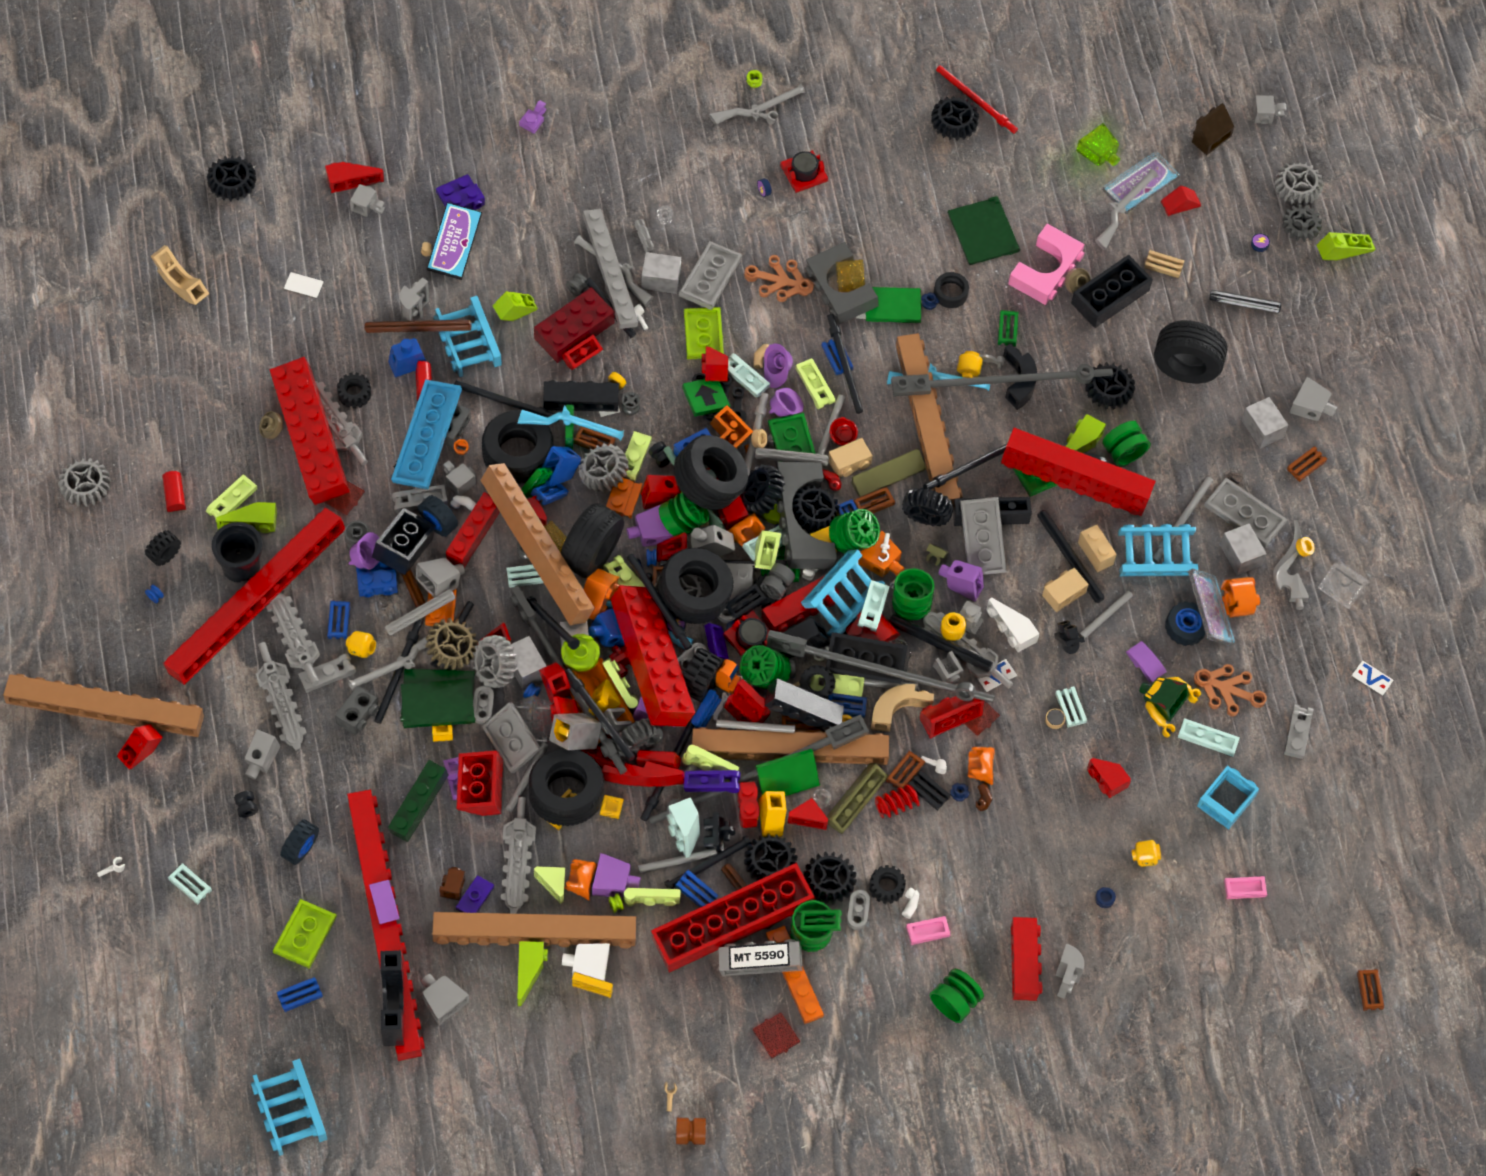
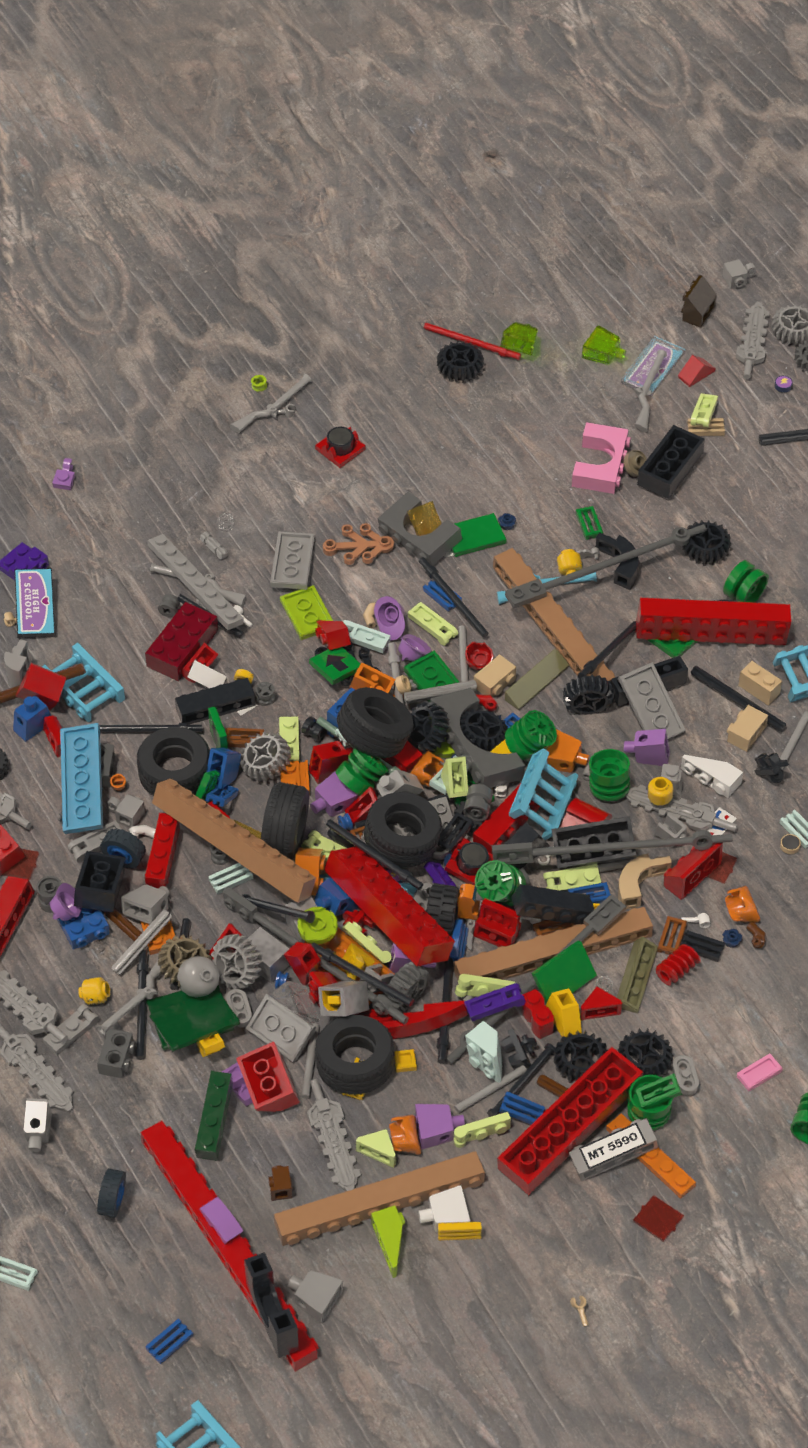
camera: 15 degrees left, 10 degrees down
black wheel [234,791,258,818] -> none
lime tile [273,899,337,969] -> none
blue tile [327,601,350,639] -> none
dark purple plate [456,875,494,913] -> none
lime slope [492,291,538,321] -> none
medium azure piece [517,405,624,441] -> none
lime bush [608,893,624,913] -> none
red brick [637,750,681,769] -> none
flat silver piece [641,252,681,294] -> none
dark orange wheel [676,1117,706,1145] -> none
light grey bar [716,719,795,733] -> none
dark blue tile [757,178,772,197] -> none
black tyre [799,665,836,699] -> none
dark orange tile [853,487,895,514] -> none
light aqua plate [857,580,890,632] -> none
black tyre [869,865,906,904] -> none
white hand [878,533,890,562] -> none
black axle [889,614,993,672] -> none
white arm [902,888,919,919] -> none
olive tile [926,544,949,566] -> none
black tyre [934,272,969,308] -> none
dark green piece [947,196,1020,265] -> none
lime slope [1066,414,1106,453] -> none
black tyre [1154,320,1228,384] -> none
none -> red slope [16,663,66,711]
none -> light grey cylinder [177,956,220,998]
none -> white sticker [188,661,227,688]
none -> clear neon green torso [500,322,538,356]
none -> yellowish green plate [691,393,718,427]
none -> light grey bar [736,301,770,379]

